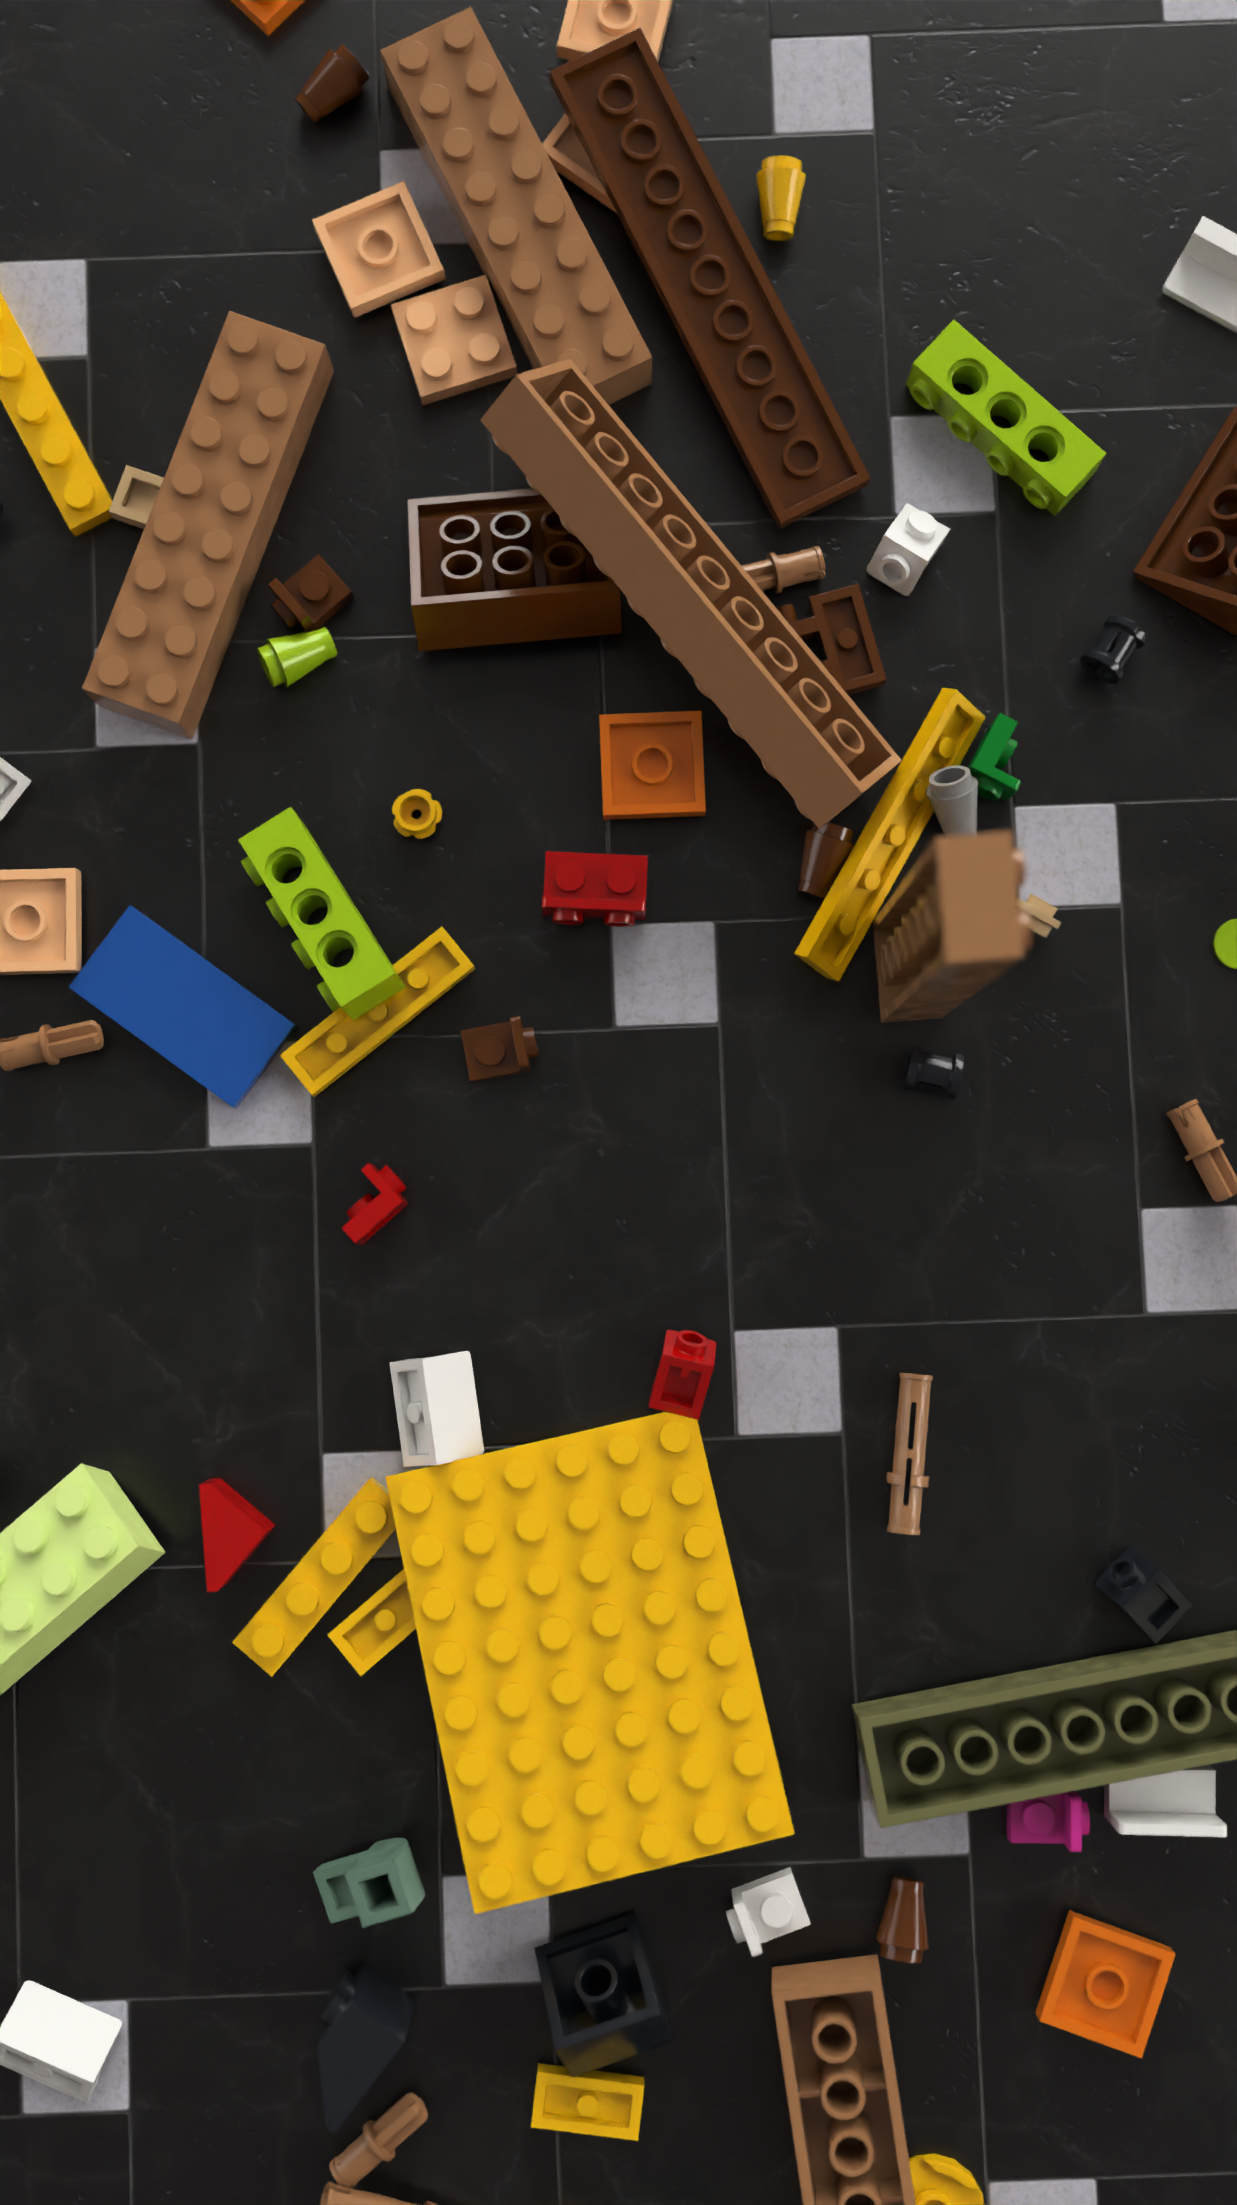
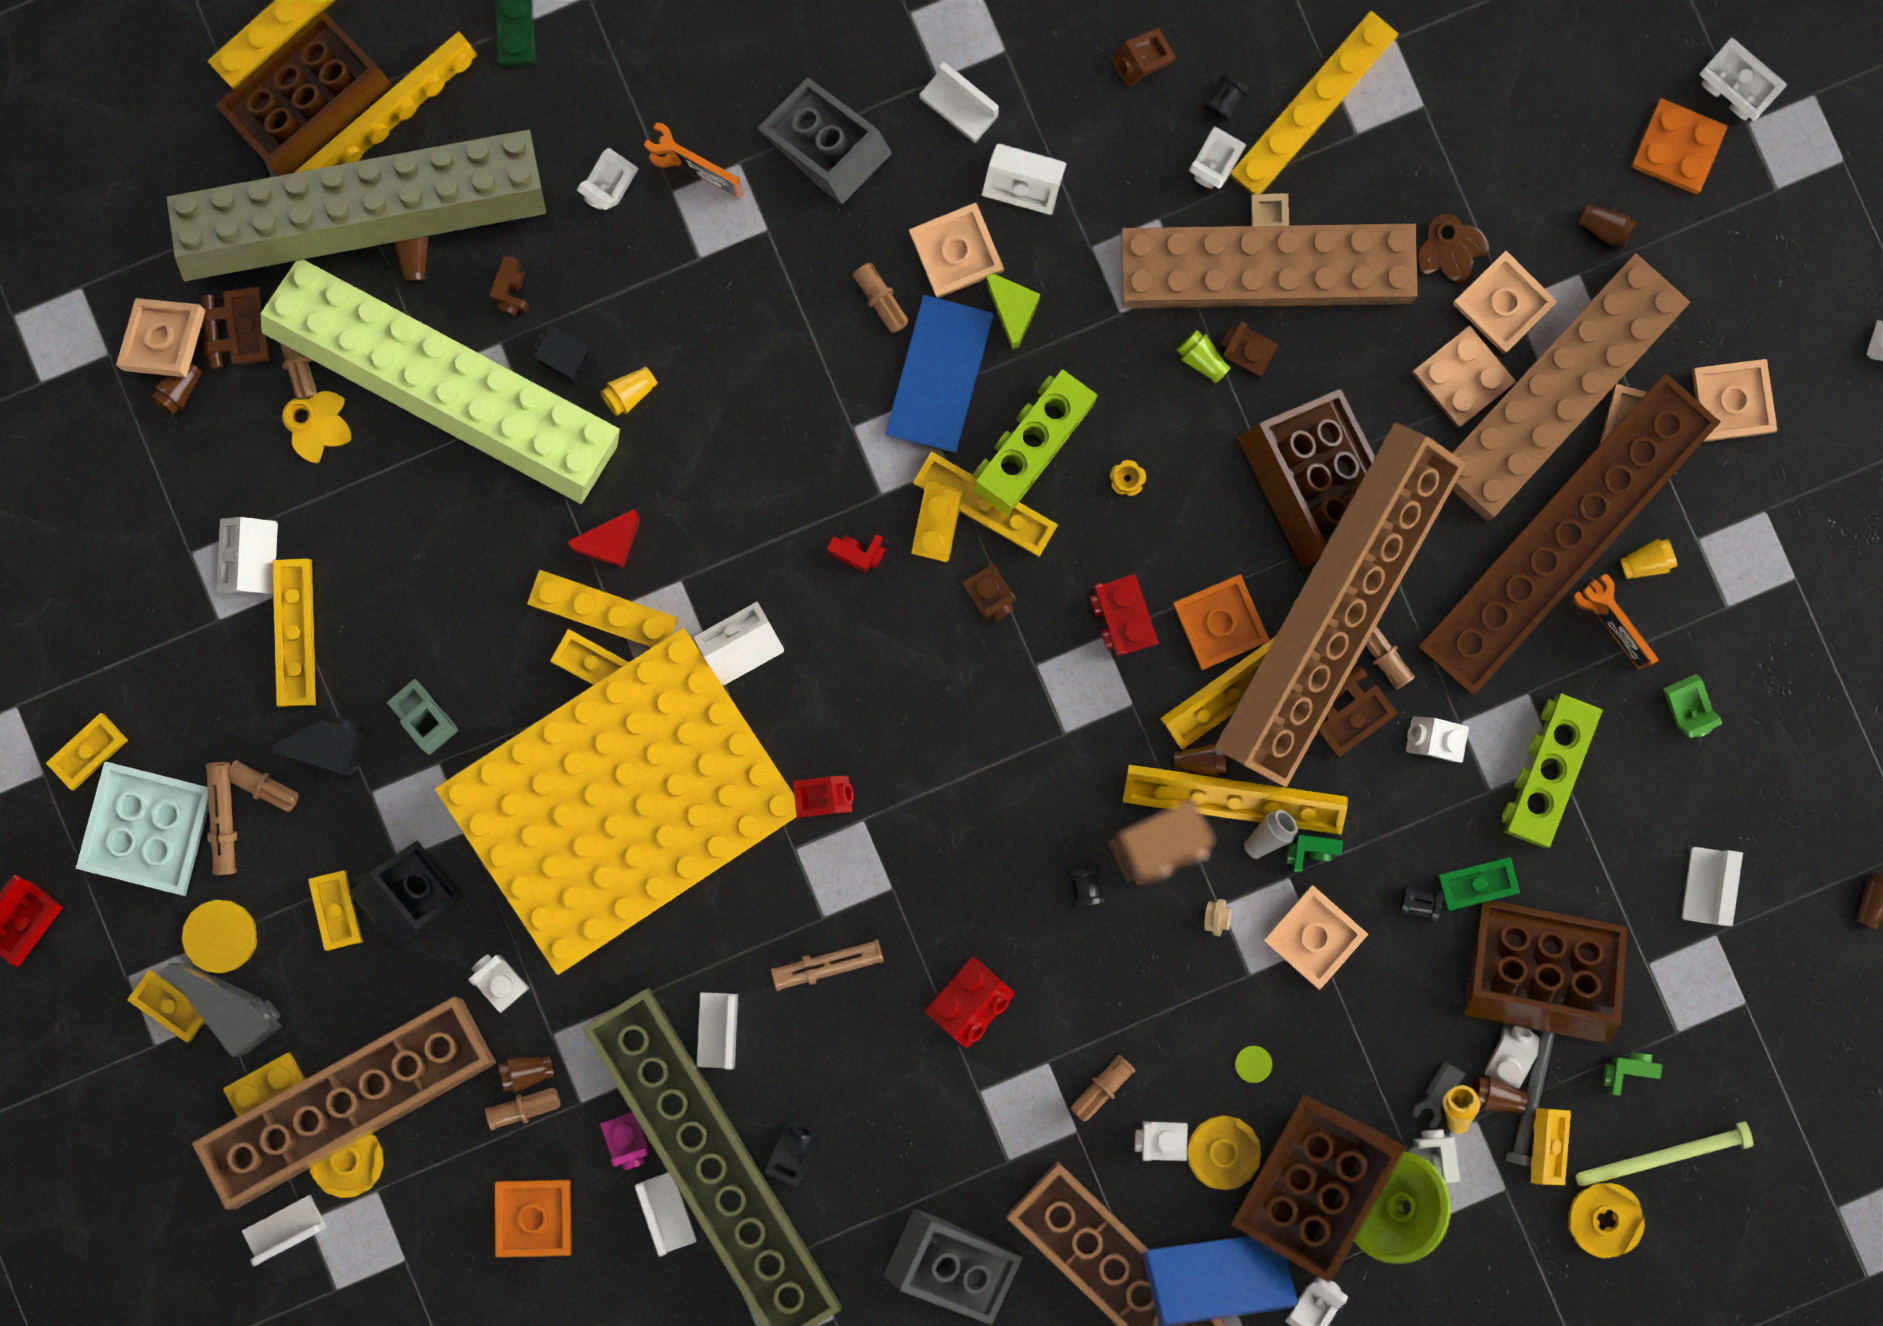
camera: 70 degrees right, 0 degrees up
none -> yellow plate [273,559,316,707]
none -> medium nougat axle [485,1088,560,1131]
none -> yellow cone [601,367,657,416]
none -> white panel [697,992,738,1069]
none -> yellow plate [911,481,964,562]
none -> red bracket [924,956,1015,1048]
none -> lime slope [986,273,1040,349]
none -> yellow plate [1160,636,1276,750]
none -> white bracket [1189,127,1246,188]
none -> light nougat plate [1263,885,1368,990]
none -> reddish brown plate [1418,214,1489,284]
none -> green plate [1437,857,1520,912]
none -> orange flag [1572,574,1659,670]
none -> bright green bracket [1663,674,1722,738]

